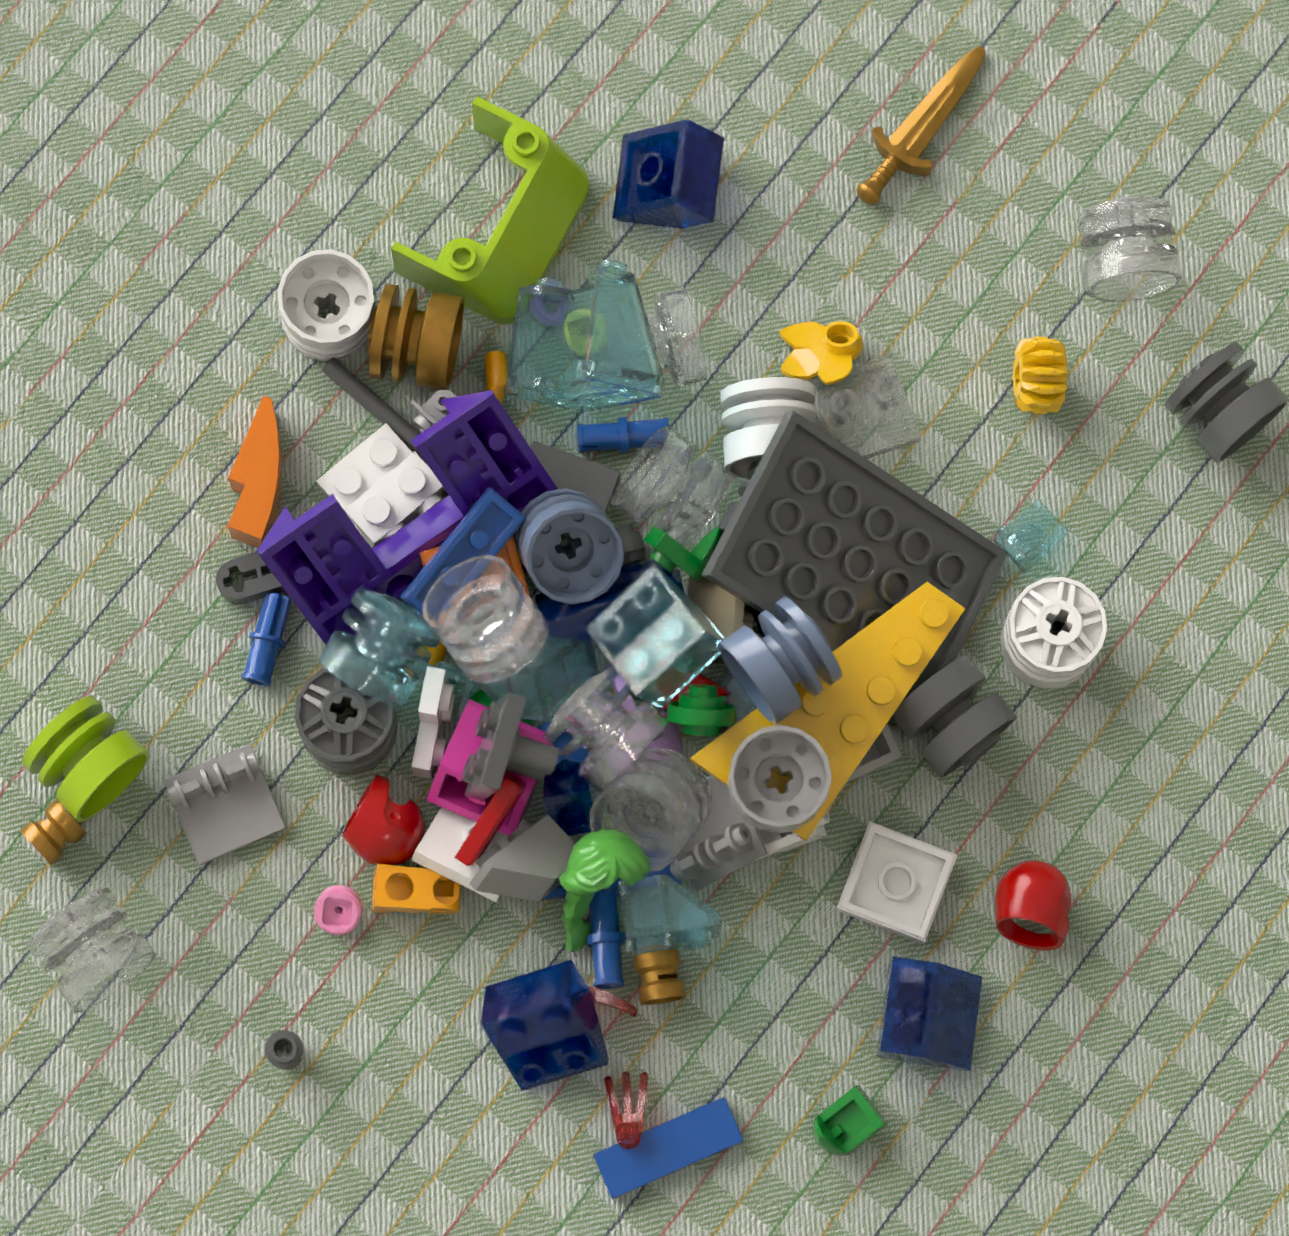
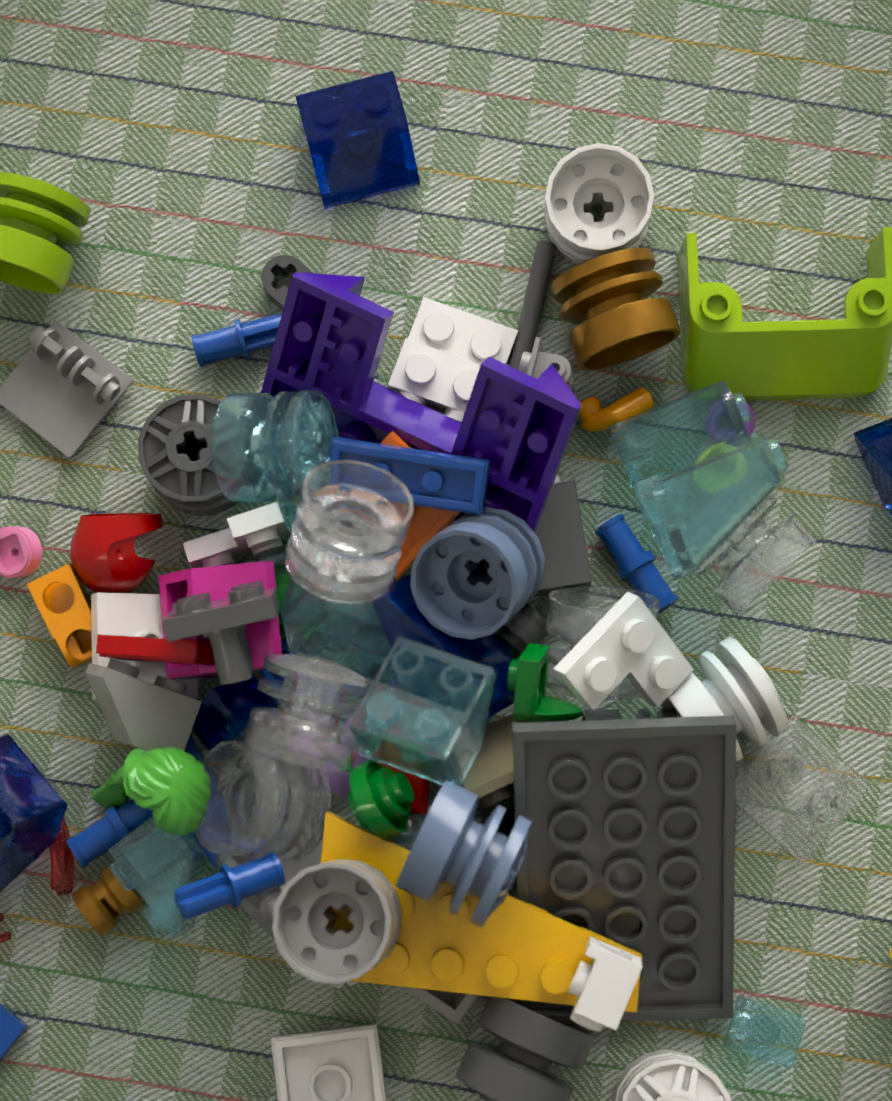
camera: 65 degrees right, 5 degrees up
orange slope [227,396,283,548] -> none
yellow plate [779,321,863,385] -> none
none -> blue axle [174,852,285,919]
none -> clear blue slope [295,71,420,209]
none -> white plate [554,592,694,711]
none -> white brick [568,936,642,1032]

